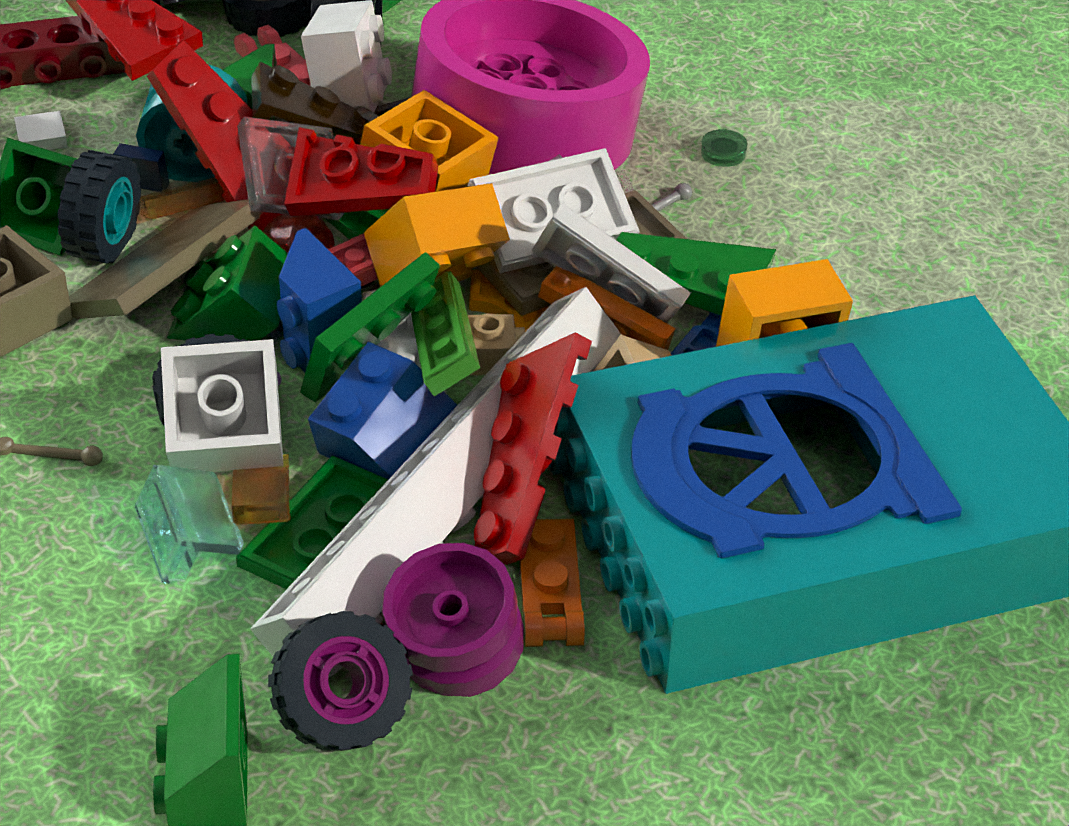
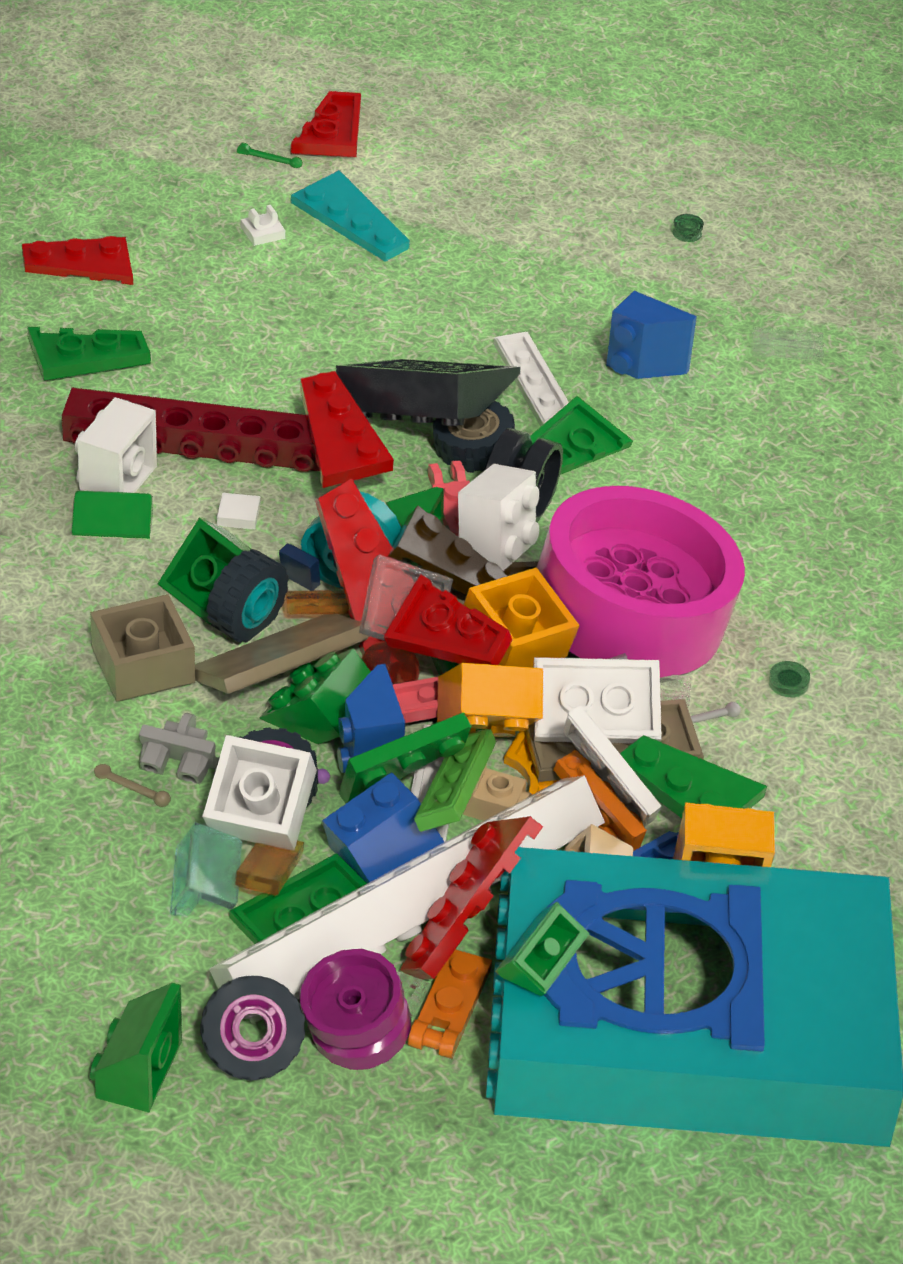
camera: 20 degrees right, 0 degrees up
none -> light grey hips [139,713,219,785]
none -> green slope [495,902,590,996]

